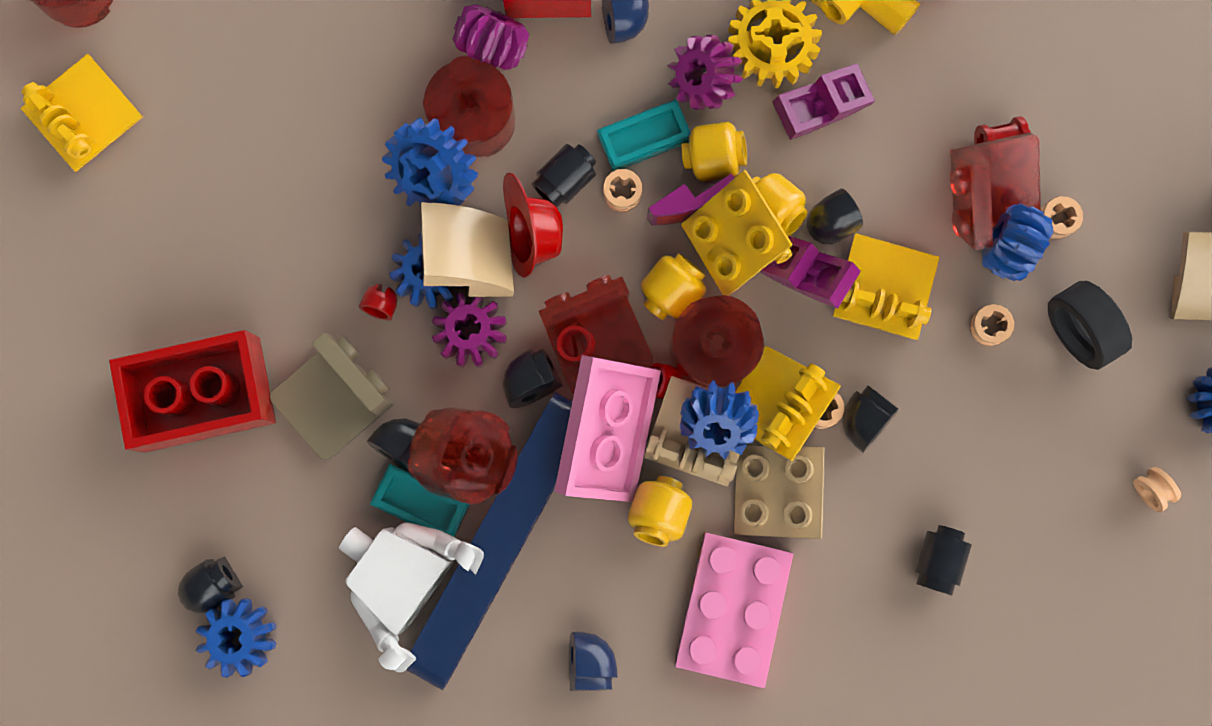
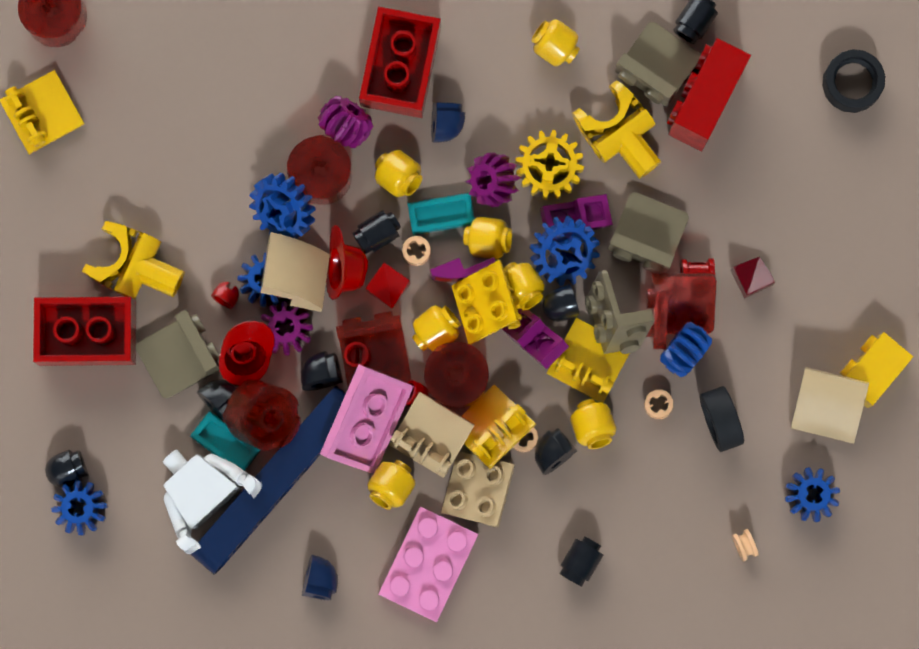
camera: 15 degrees right, 0 degrees up
blue gear [680,380,759,460] -> none
light nougat bush [1040,196,1083,239] -> none
none -> yellow connector [82,221,185,300]
none -> red piece [219,321,274,386]
none -> red slope [365,262,411,309]
none -> yellow head [375,150,423,197]
none -> blue gear [529,216,600,286]
none -> yellow head [570,399,617,449]
none -> dark tan bracket [585,270,655,354]
none -> dark tan bracket [608,192,689,274]
none -> dark red slope [730,256,775,299]

